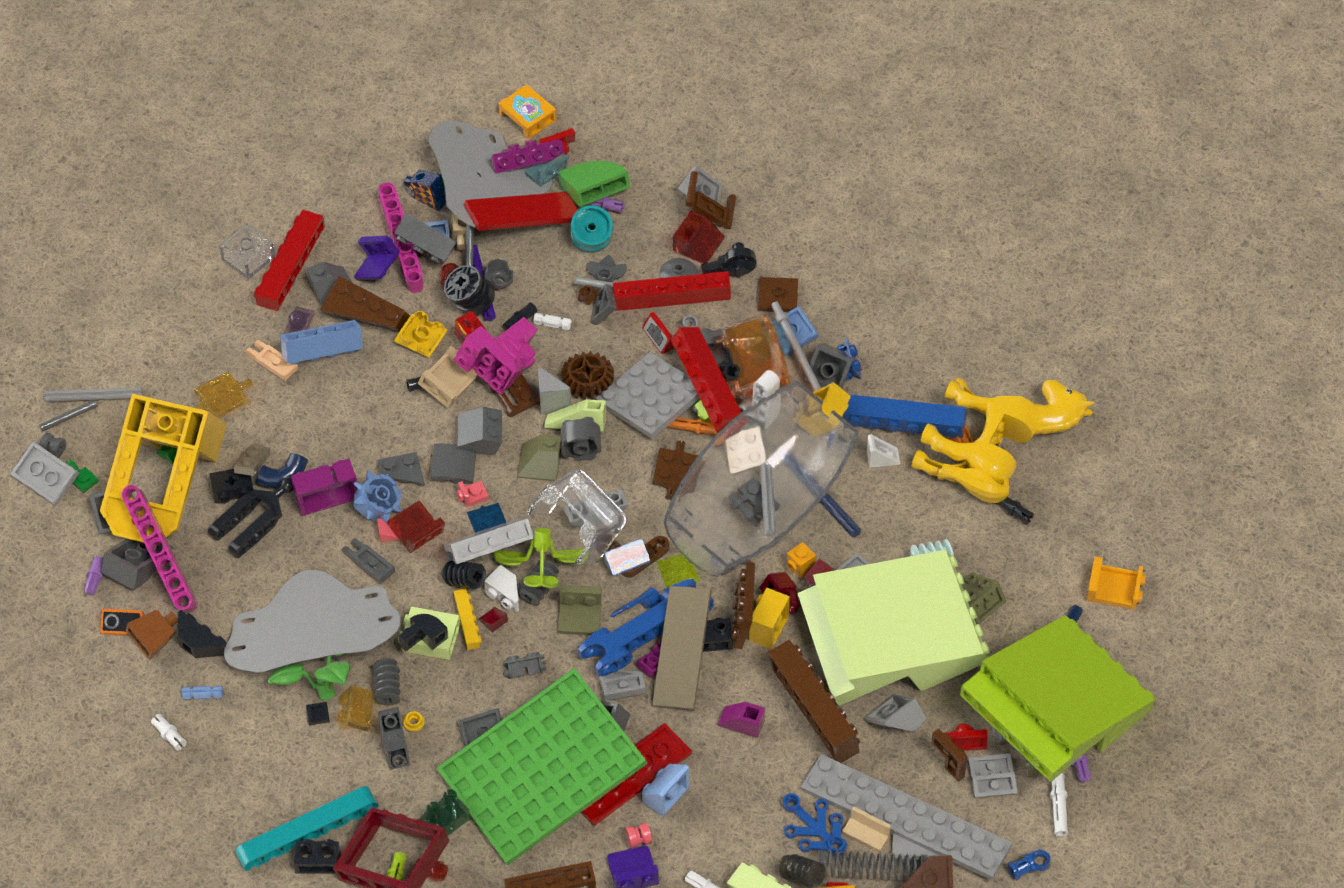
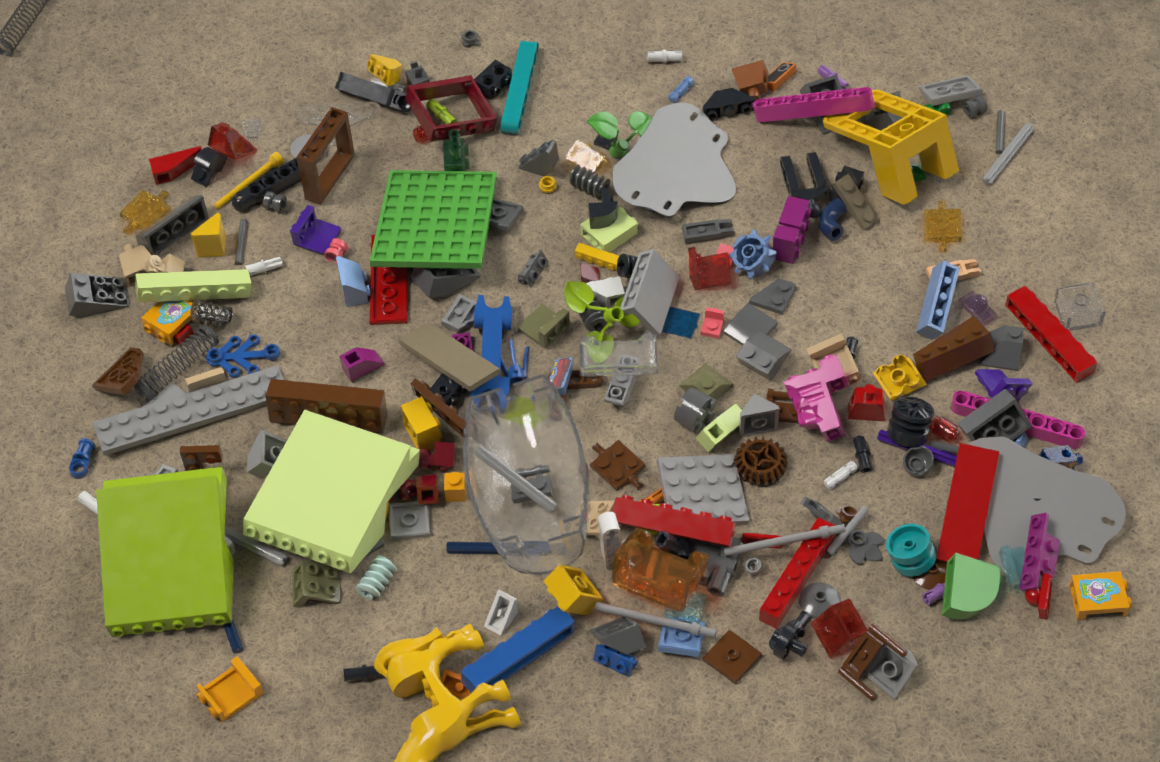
camera: 130 degrees right, 0 degrees up
none -> light grey bar [724,524,846,556]

